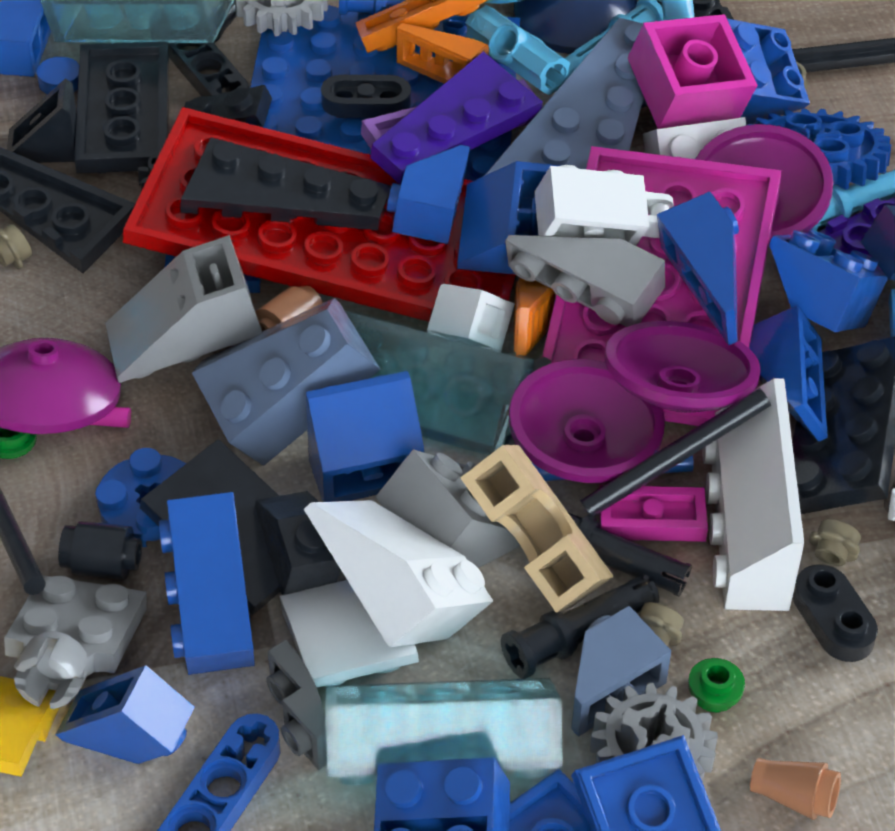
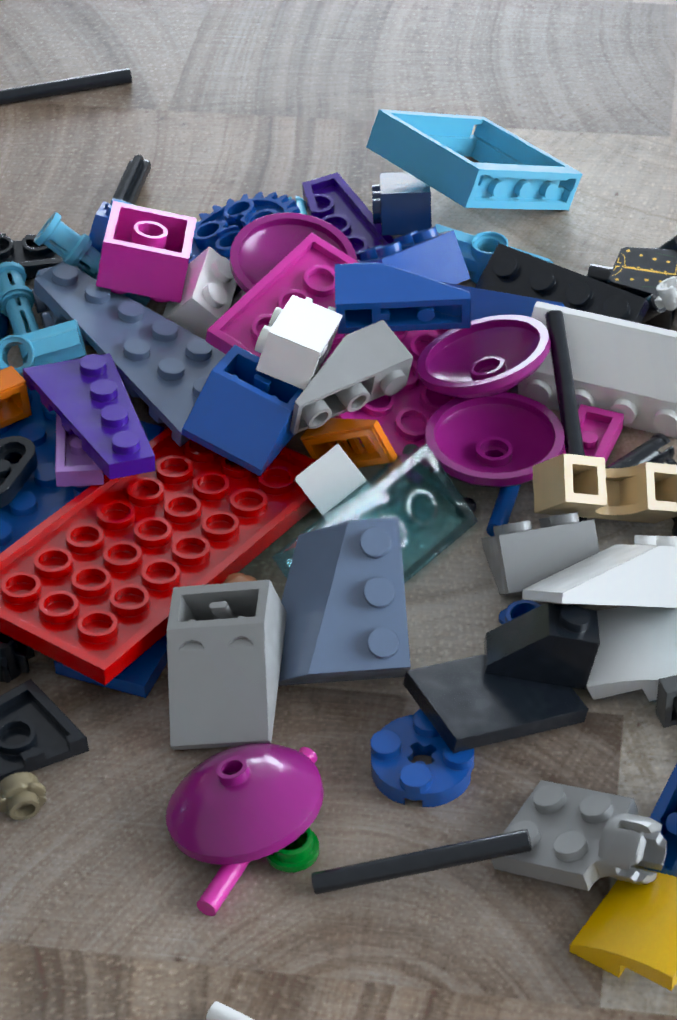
camera: 65 degrees left, 5 degrees down
black brick [58,521,142,580] -> none
blue brick [159,492,255,675] -> none
black wing [180,137,391,230] -> none
blue slope [305,371,425,502] -> none
blue slope [387,145,470,244] -> none

